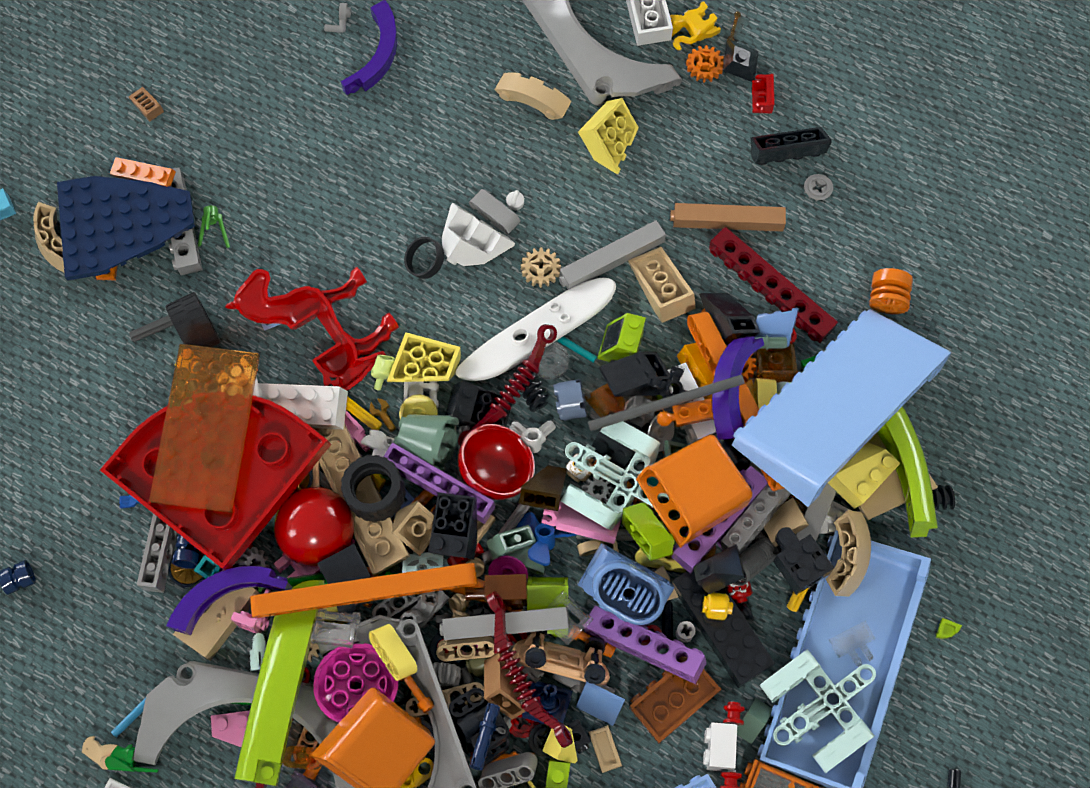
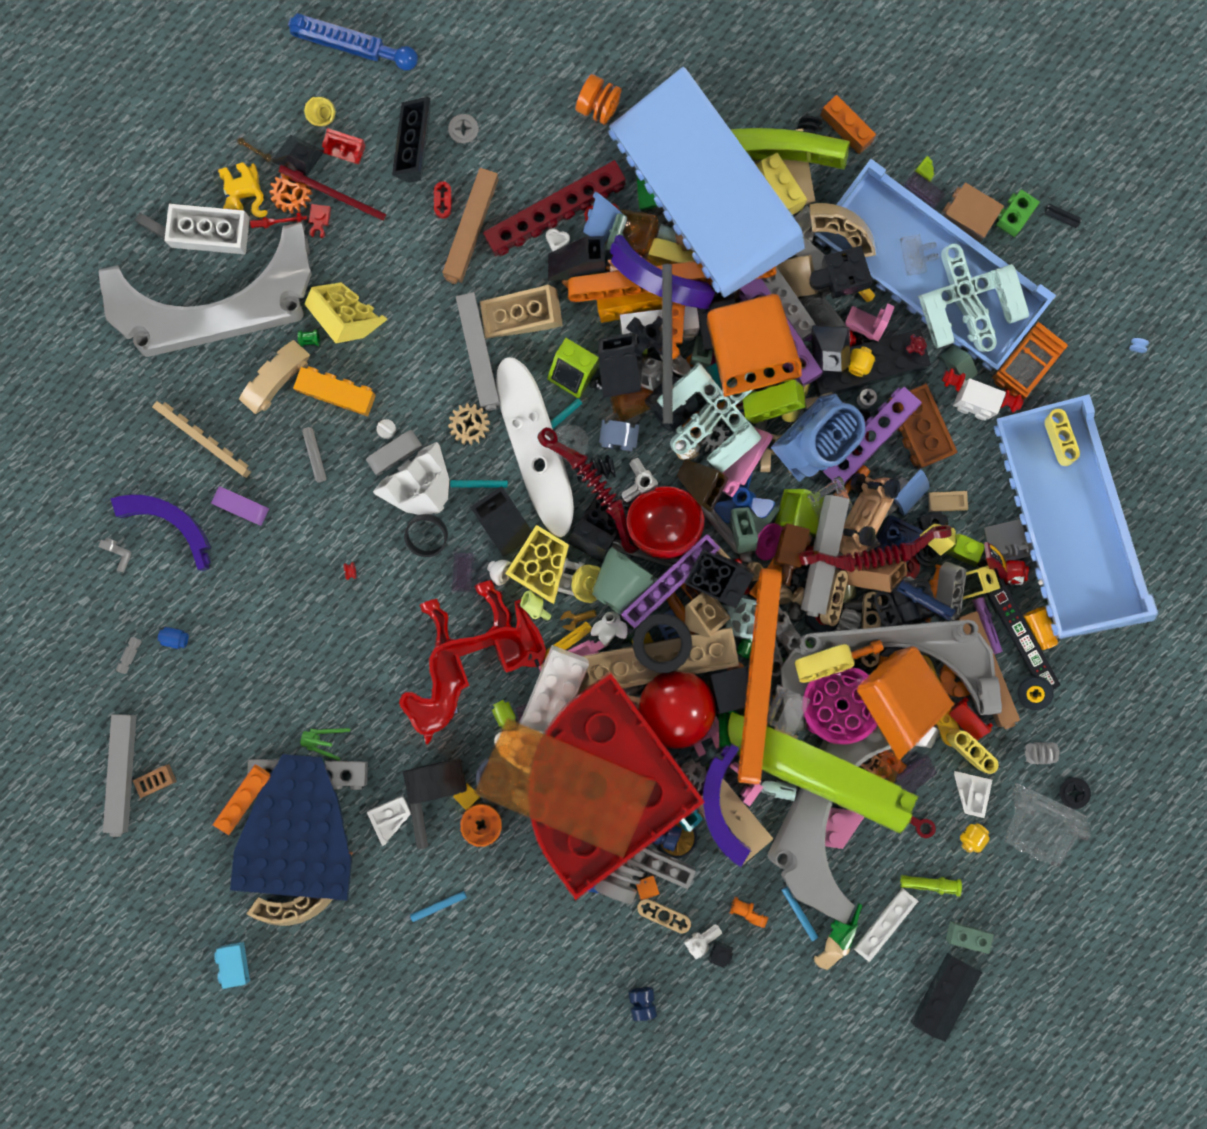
camera: 75 degrees left, 15 degrees up
none -> light grey brick [103,714,137,837]
none -> light grey axle [116,637,141,674]
none -> tan plate [152,401,251,478]
none -> blue brick [158,627,189,649]
none -> medium lavender beam [211,486,269,526]
none -> red piece [250,213,307,229]
none -> dark red bar [278,165,387,221]
none -> blue gear [288,14,418,71]
none -> light orange brick [293,366,376,417]
none -> green bush [298,329,320,347]
none -> light grey axle [302,427,327,482]
none -> light yellow hair [304,97,336,126]
none -> red plate [309,204,331,239]
none -> red bush [343,562,357,580]
none -> white wing [367,795,411,846]
none -> dark azure bar [410,891,467,922]
none -> red beam [434,181,452,219]
none -> teal bar [450,480,508,488]
none -> clear purple panel [452,553,474,592]
none -> orange wheel [461,804,501,847]
none -> black slope [470,486,532,557]
none -> white brick [487,560,512,586]
none -> lime brick [491,700,517,730]
none -> white tile [546,228,570,252]
none -> light grey wheel [594,862,644,904]
none -> orange tile [636,875,660,900]
none -> tan beam [637,898,691,933]
none -> white axle [684,924,722,959]
none -> black brick [708,940,733,968]
none -> orange connector [730,897,769,928]
none -> orange brick [820,95,876,154]
none -> bright pink bracket [845,304,894,342]
none -> panel [903,172,945,209]
none -> dark red plant [906,334,927,356]
none -> medium nougat brick [942,182,1004,242]
none -> bright green brick [996,189,1040,237]

